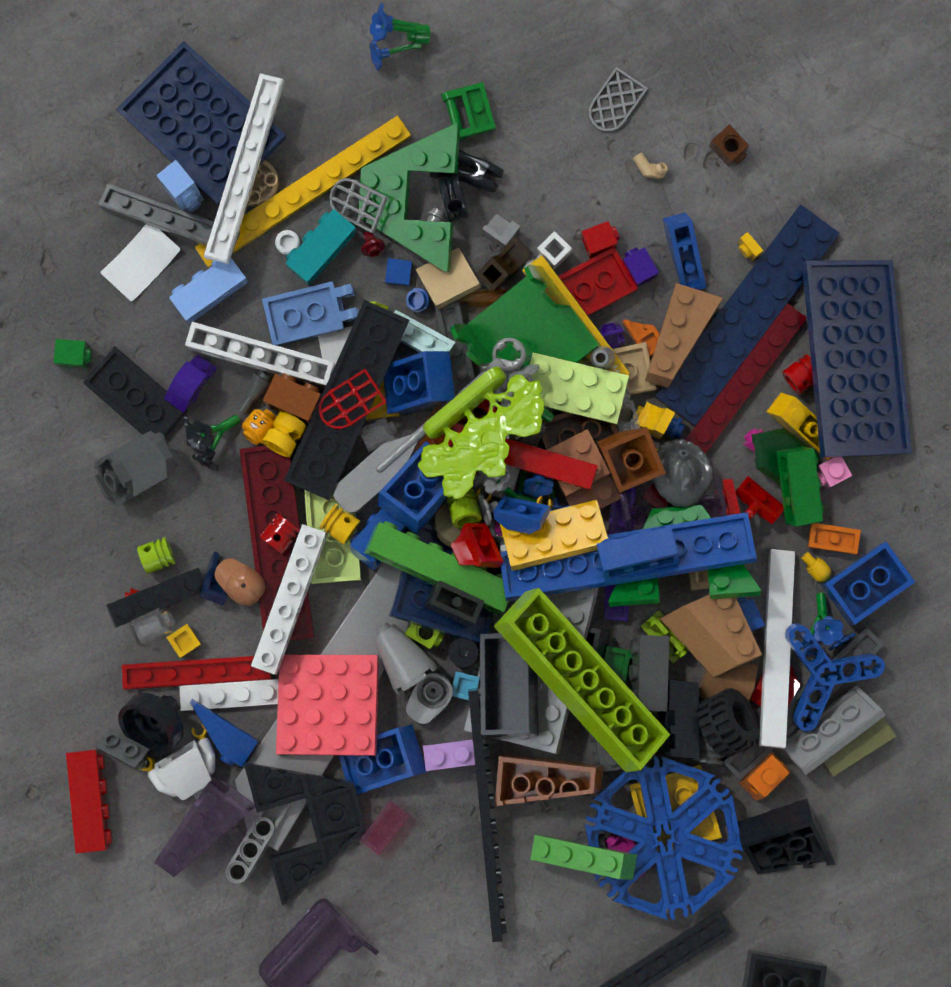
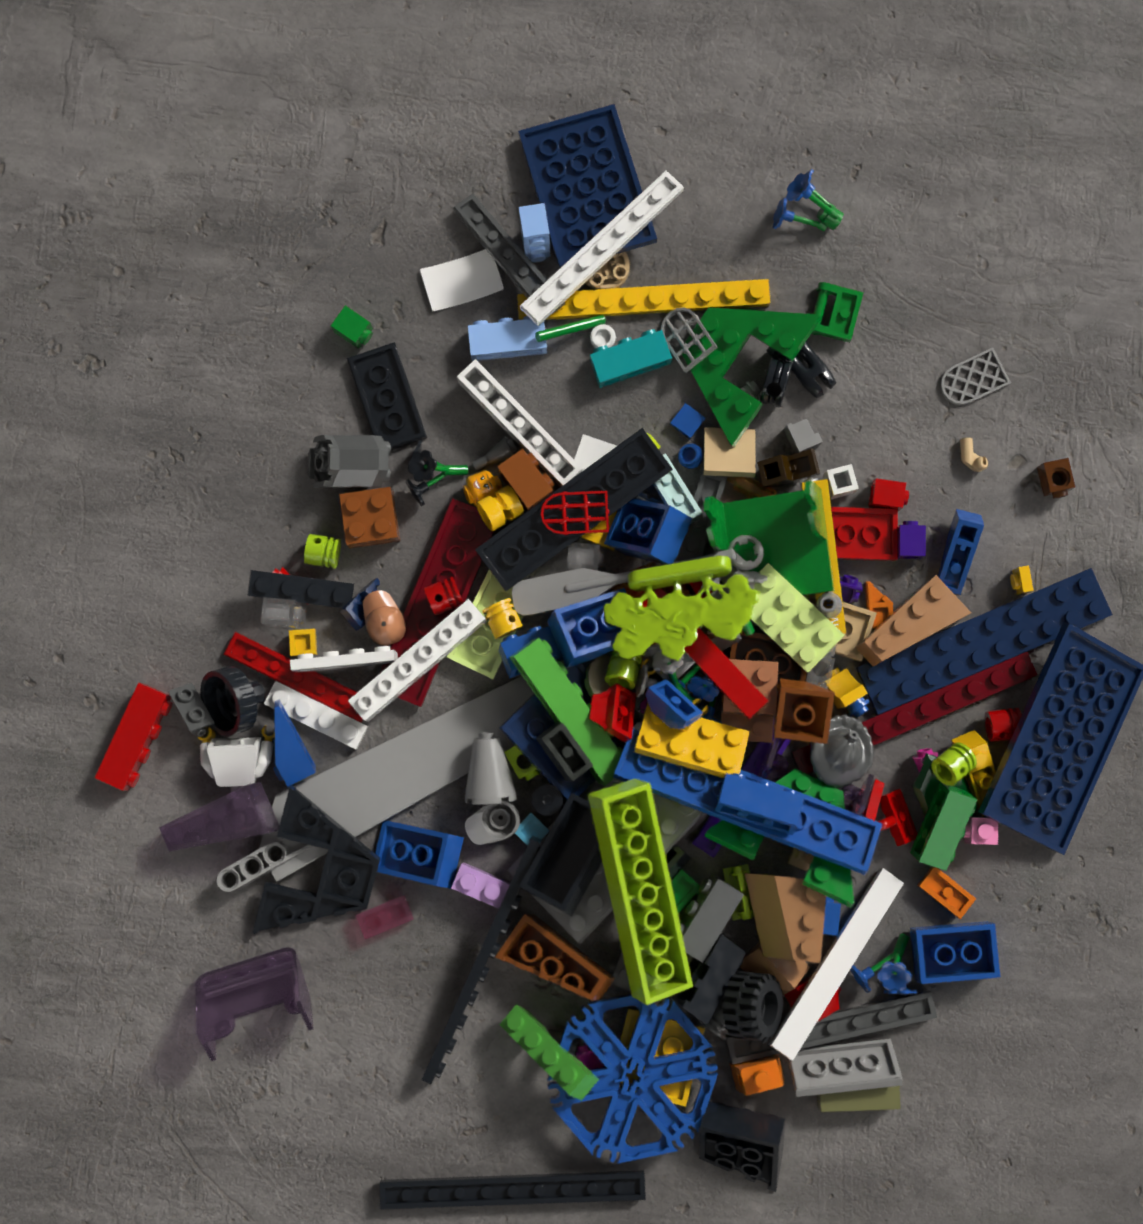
camera: 30 degrees right, 0 degrees up
dark purple brick [164,354,217,412] -> none
medium blue tile [262,281,359,346] -> none
coral plate [276,655,379,756] -> none
dark red plate [361,231,385,257] -> none
blue piece [785,623,885,732] -> none
yellow cylinder [801,552,831,582] -> none
none -> white plate [290,646,398,672]
none -> dark orange brick [339,487,400,549]
none -> green bar [535,315,606,342]
none -> lime piece [931,742,977,786]

